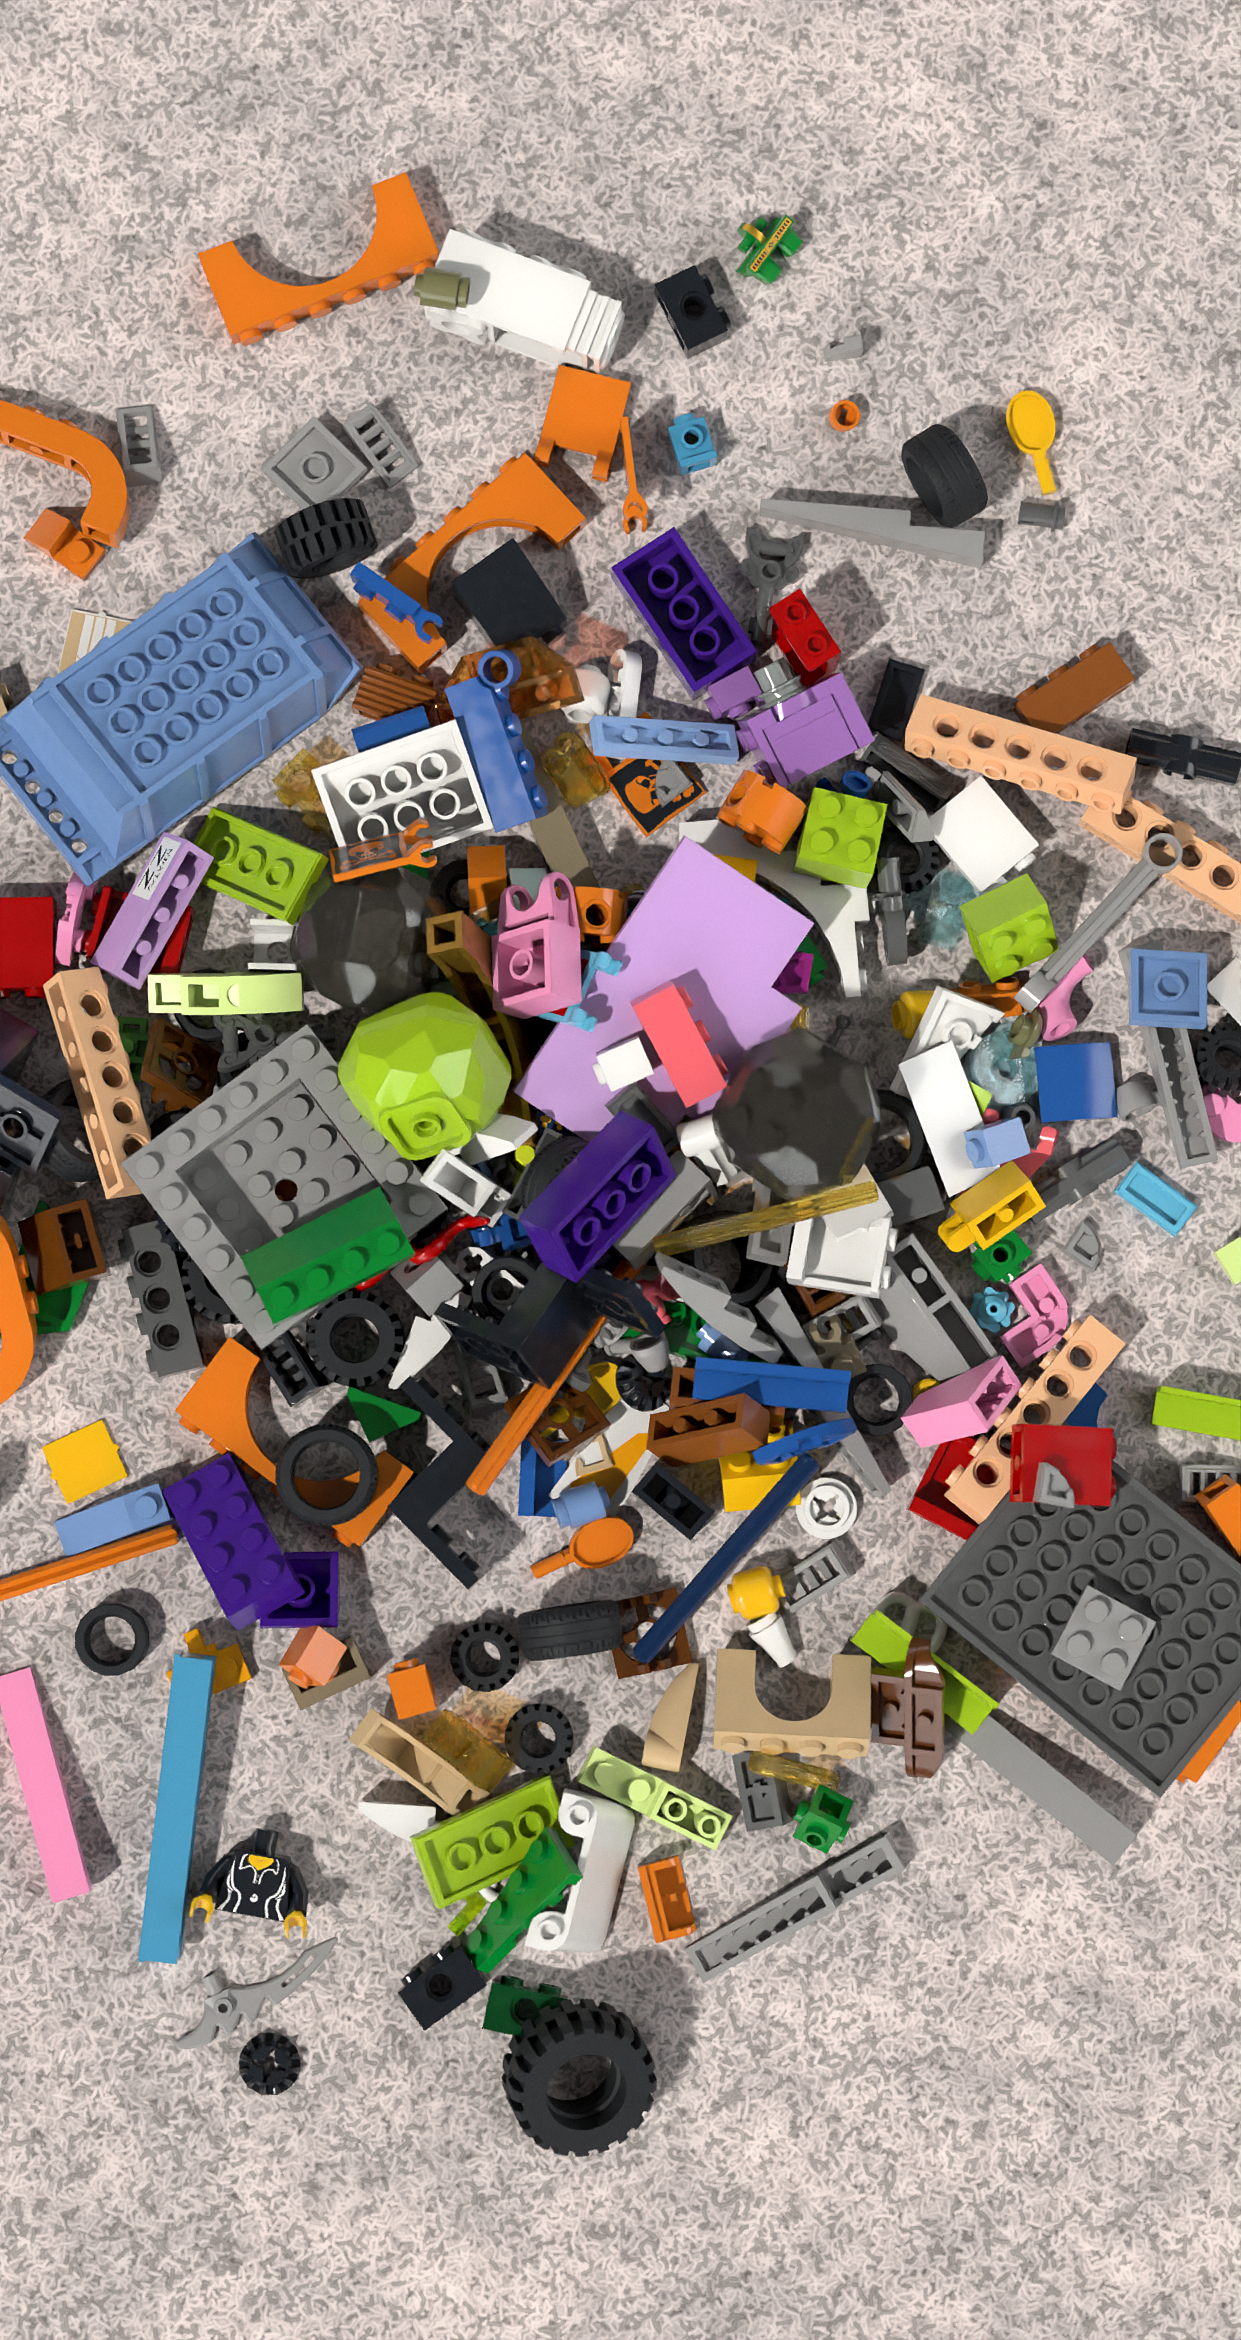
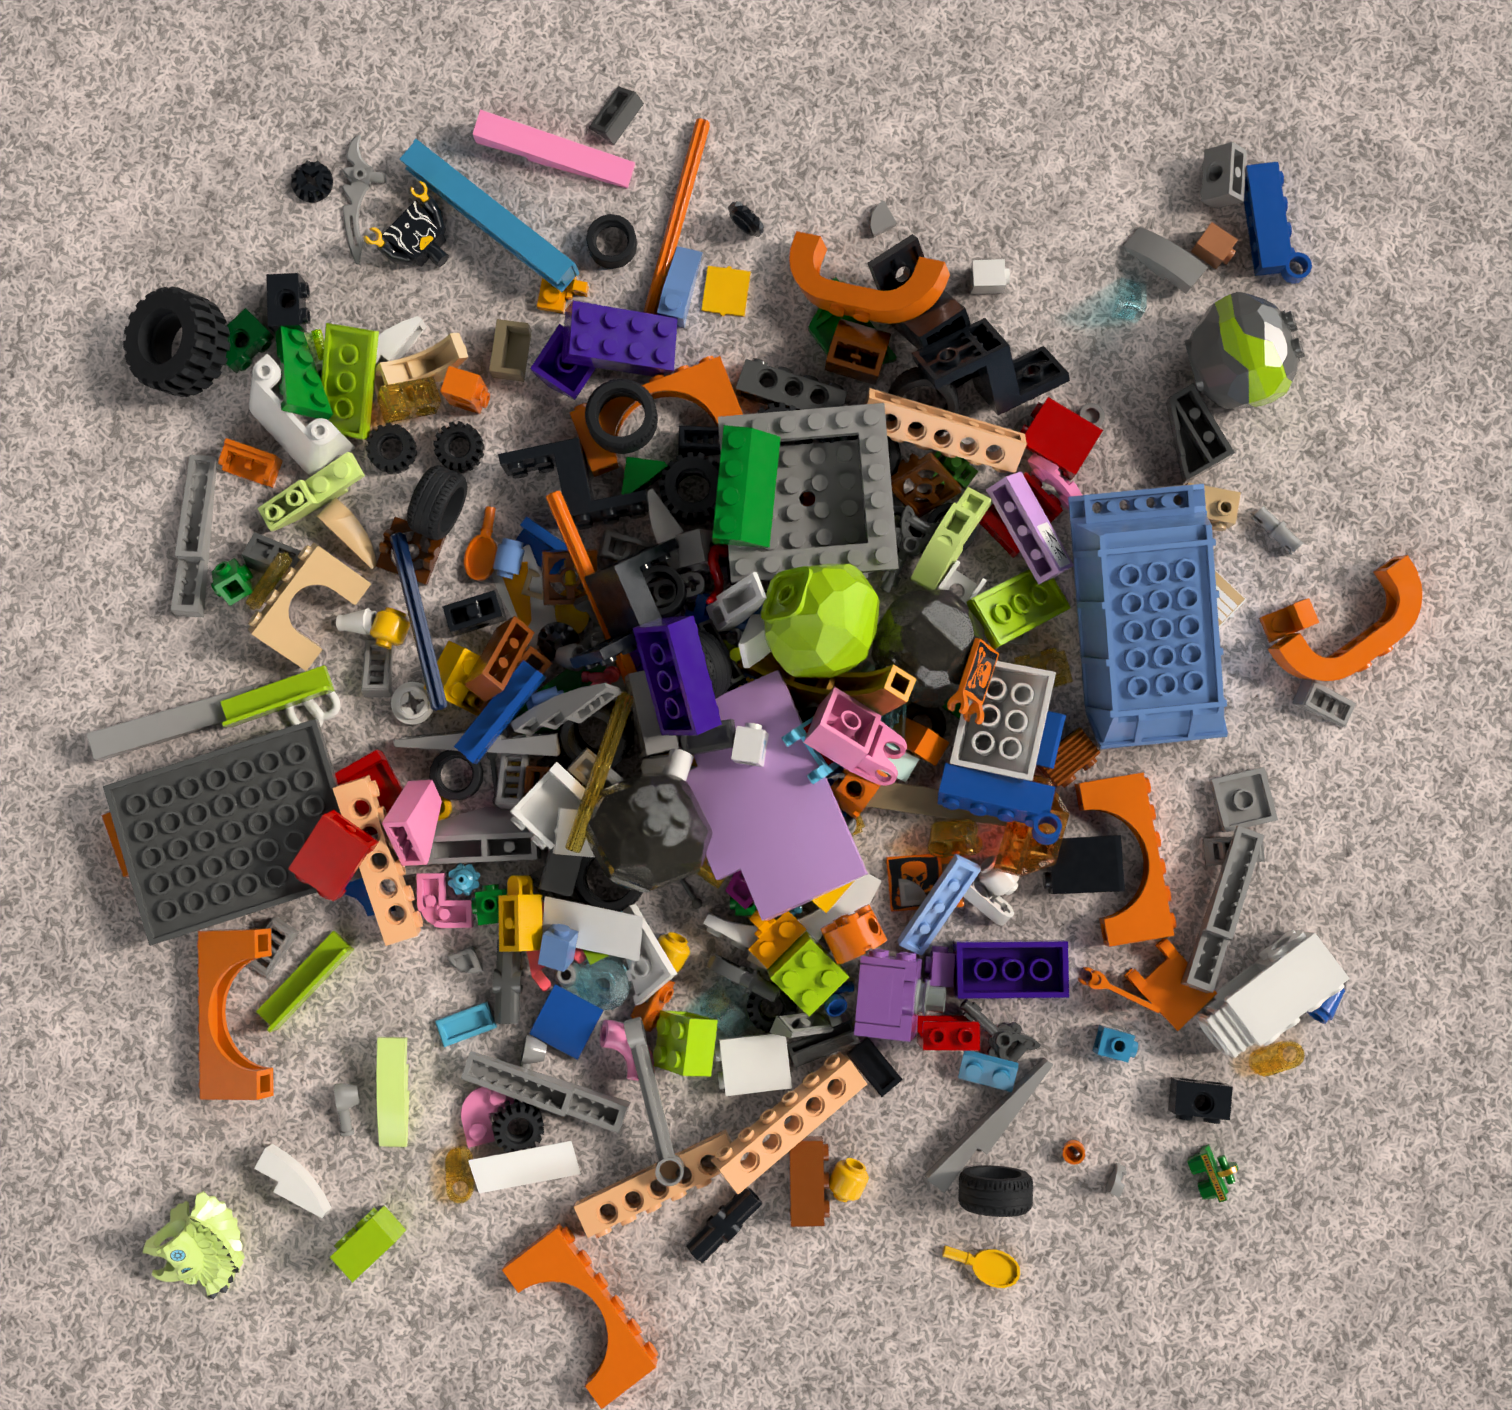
camera: 125 degrees right, 0 degrees up
orange arch [198,172,439,346] -> none
black tyre [274,498,378,579] -> none
orange brick [279,1626,347,1688] -> none
blue plate [350,562,444,644] -> none
olive brick [414,267,471,311] -> none
coral brick [630,980,729,1108] -> none
blue tile [752,1418,857,1465] -> none
dark tan plate [809,1314,867,1378] -> none
reddish brown plate [871,1637,946,1779] -> none
olive animal [1008,1009,1043,1060] -> none
dark grey pin [1017,501,1066,532] -> none
light grey tile [1033,1463,1074,1508] -> none
light grey plate [1050,1585,1156,1691] -> none
medium blue plate [1129,949,1207,1029] -> none
none -> light orange hinge [748,910,807,969]
none -> yellow head [829,1158,869,1202]
none -> dark azure plate [958,1051,1019,1092]
none -> light grey slope [1181,826,1264,993]
none -> clear yellow piece [1248,1040,1305,1077]
none -> blue cone [1307,988,1345,1024]

